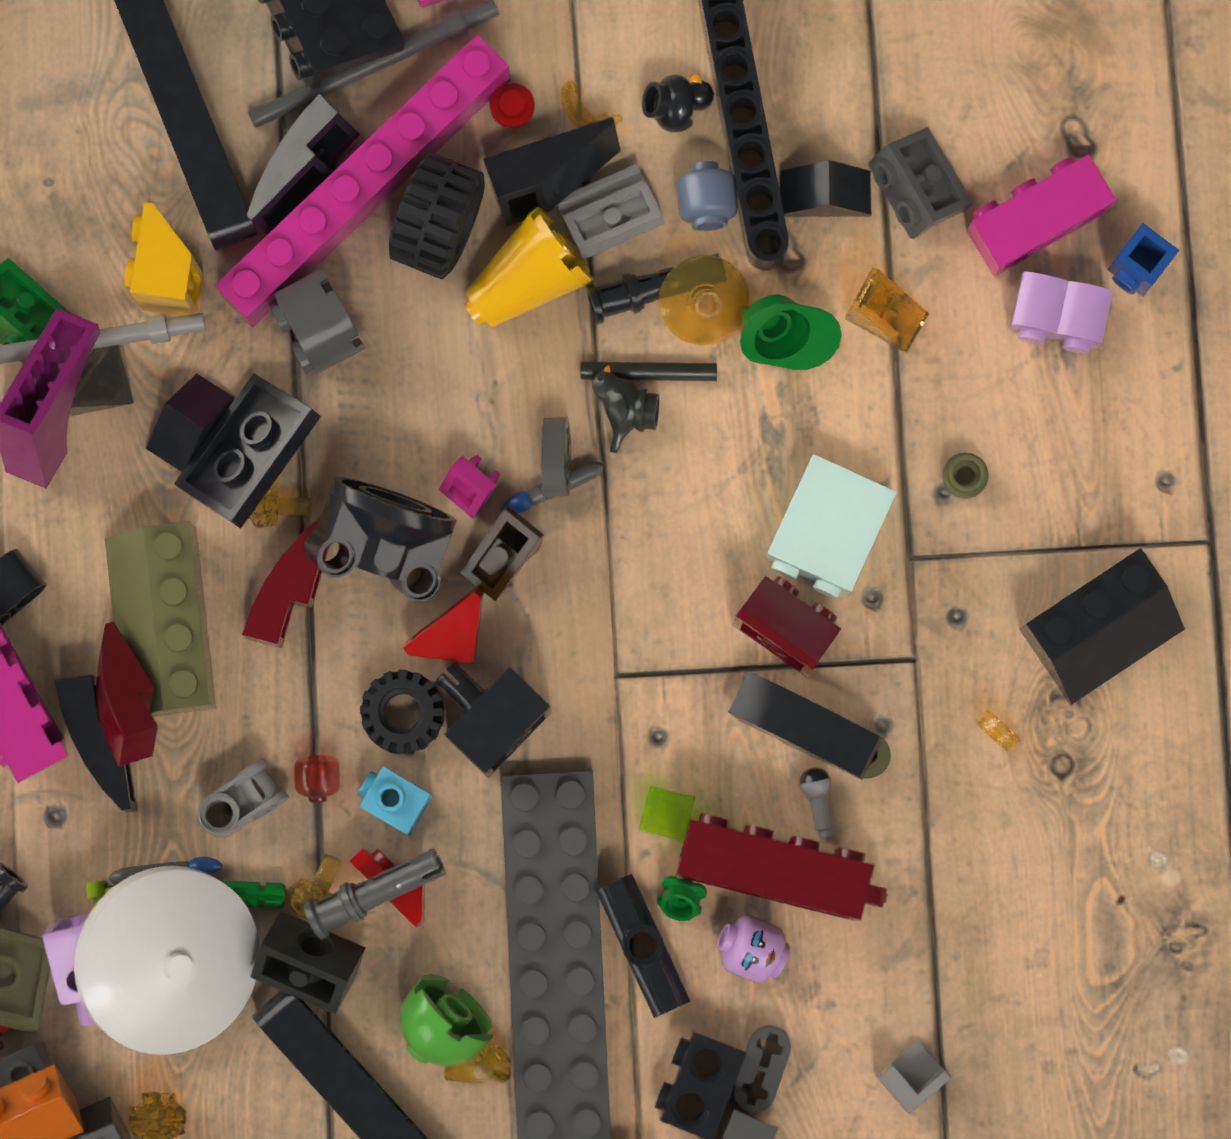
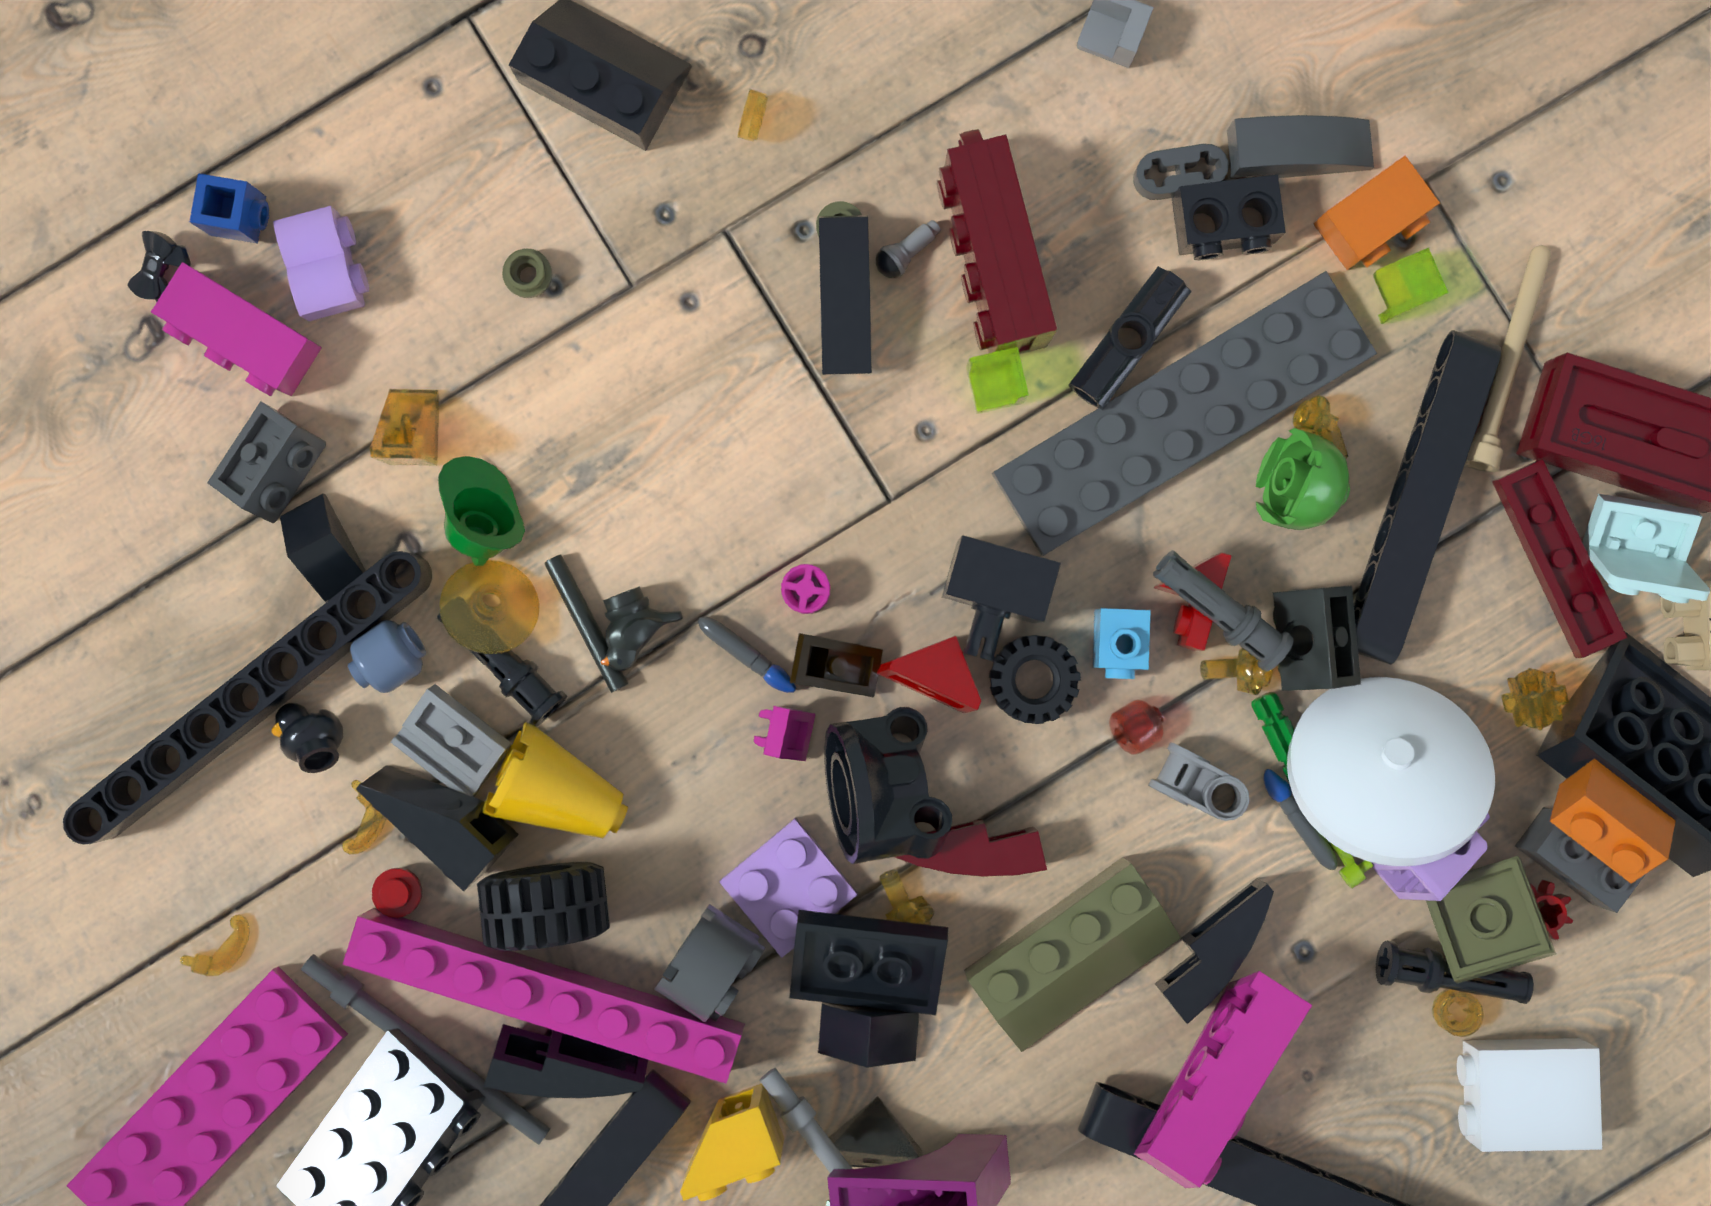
camera: 115 degrees left, 5 degrees up
dark red slope [96,621,158,766] -> none
dark grey beam [541,417,571,497] -> none
green plate [657,876,707,921] -> none
lavender head [717,915,790,983] -> none
dark red slope [732,576,841,678] -> none
light aqua brick [765,454,897,599] -> none
none -> black piece [128,231,191,302]
none -> lavender plate [719,817,858,958]
none -> dark pink wheel [781,564,830,614]

